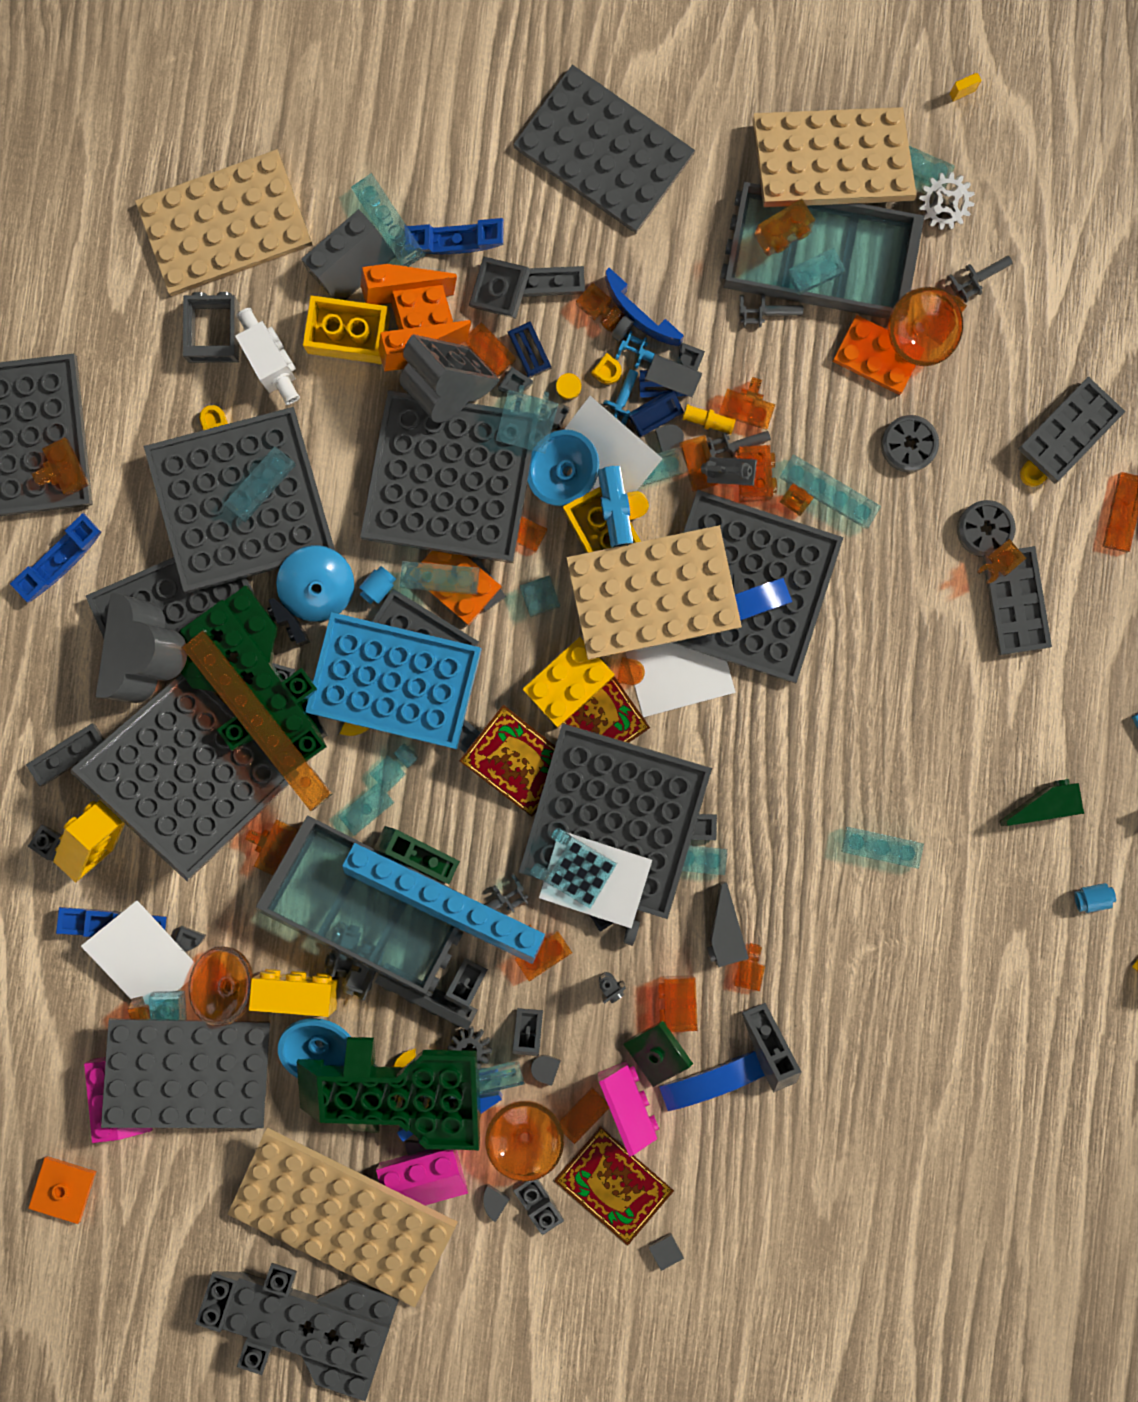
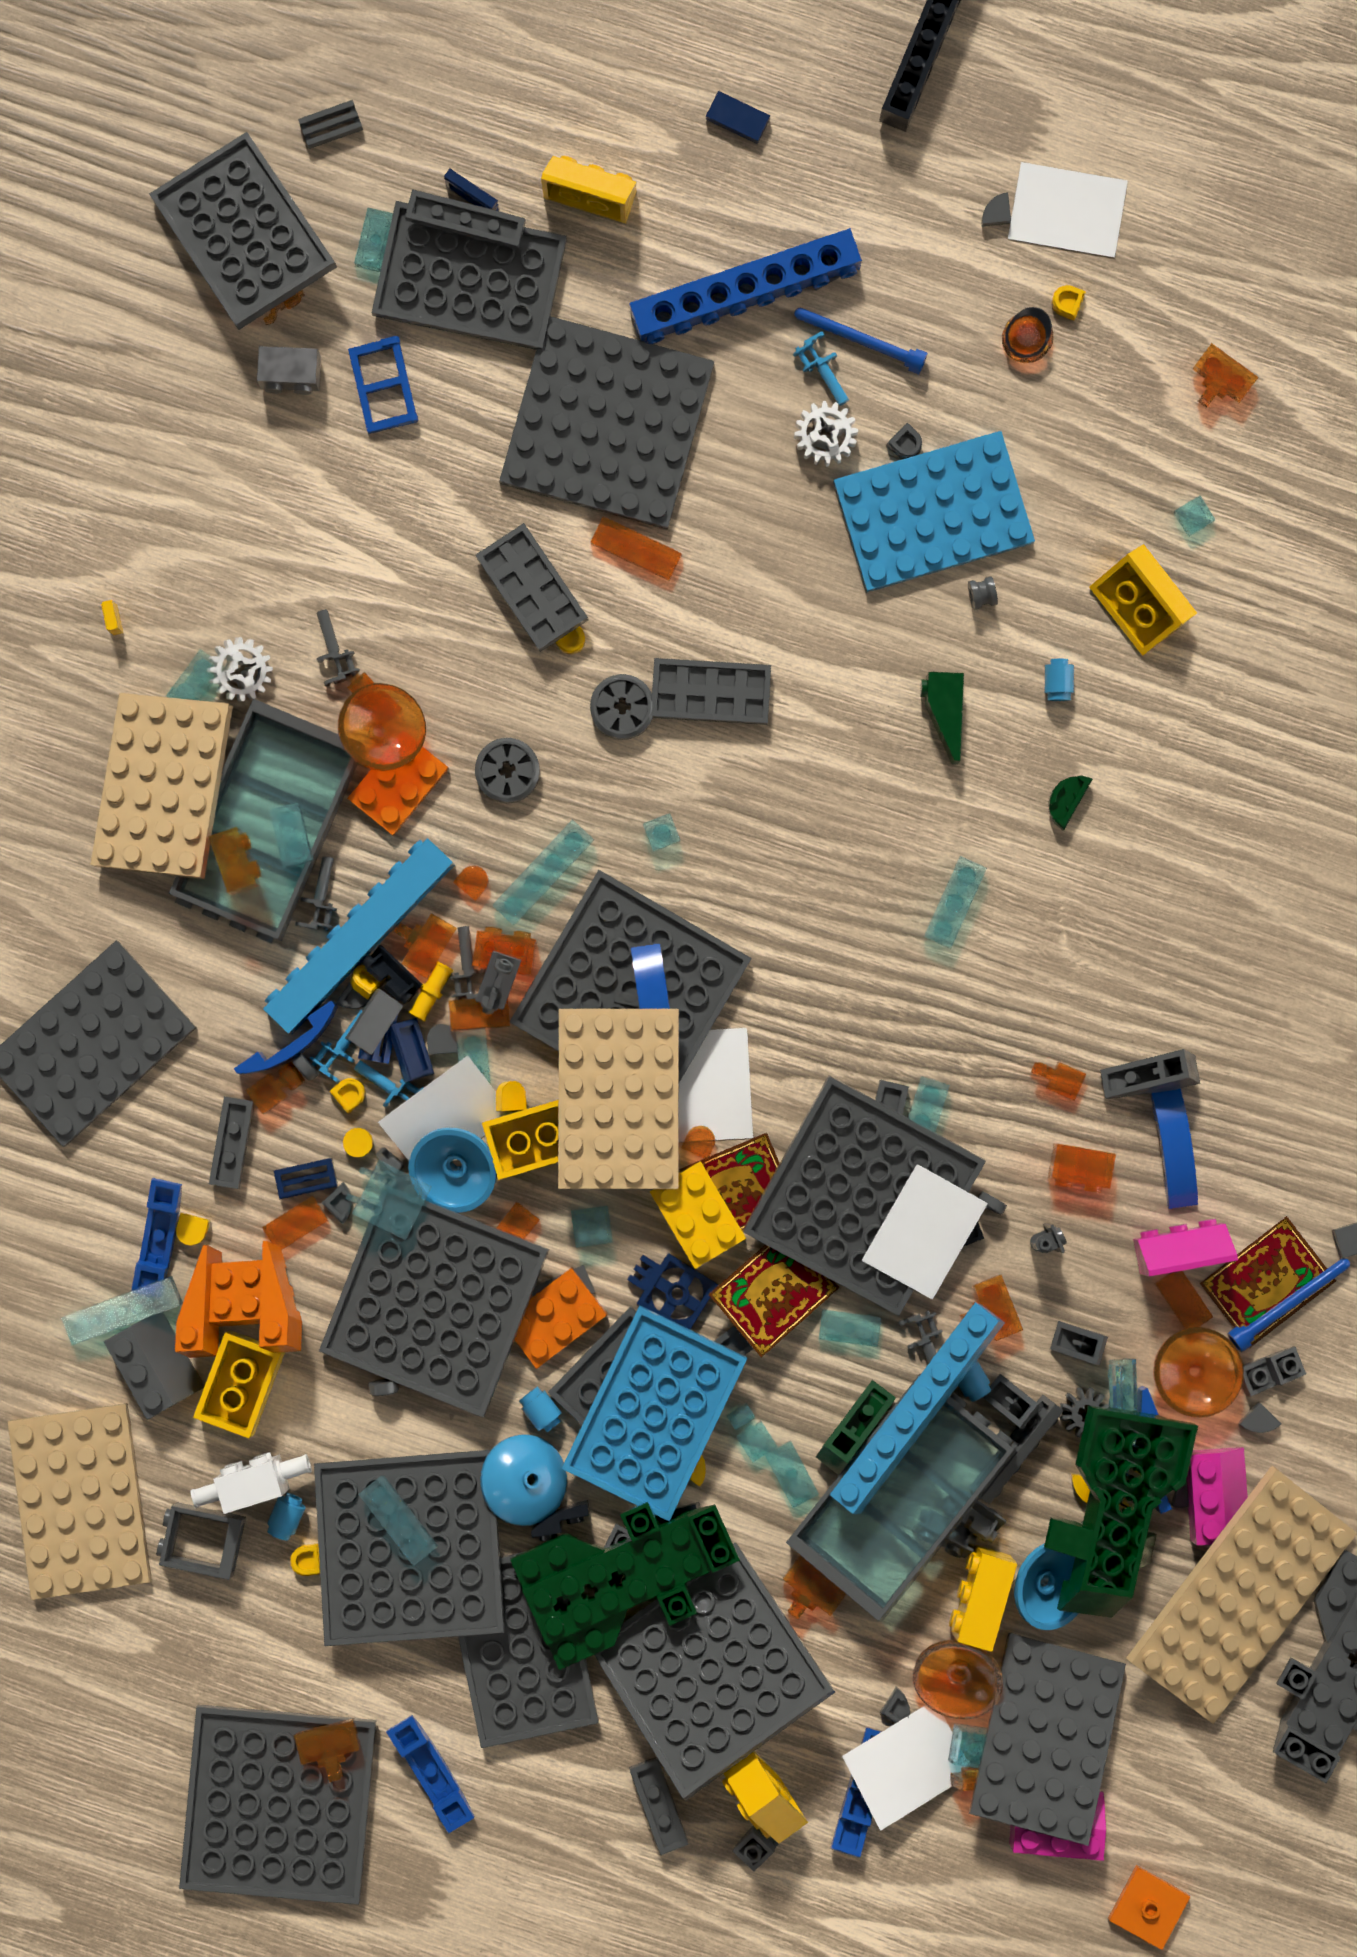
camera: 80 degrees left, 0 degrees up
dark grey brick [96,593,187,703] -> none
clear orange tile [182,631,333,811] -> none
dark grey brick [400,334,500,423] -> none
clear light blue plate [400,561,480,595] -> none
dark grey tile [469,256,531,319] -> none
clear light blue flag [530,828,617,909] -> none
dark grey tile [531,1055,561,1086] -> none
dark azure piece [598,466,633,548] -> none
dark green plate [623,1020,693,1087] -> none
dark grey slope [707,881,749,967] -> none
clear orange plate [780,483,814,516] -> none
clear orange plate [977,539,1027,584] -> none
none -> yellow tile [176,1212,210,1246]
none -> dark azure brick [263,838,455,1035]
none -> dark azure brick [267,1493,306,1541]
none -> yellow tile [350,965,386,1000]
none -> black hinge [362,944,423,1004]
none -> dark grey tile [368,1379,399,1396]
none -> clear orange tile [453,866,489,901]
none -> dark blue piece [627,1253,718,1329]
none -> clear light blue plate [643,813,681,852]
none -> clear light blue plate [818,1309,881,1347]
none -> dark azure brick [958,1360,992,1402]
none -> dark green plate [1048,775,1093,831]
none -> blue piece [1227,1258,1350,1353]

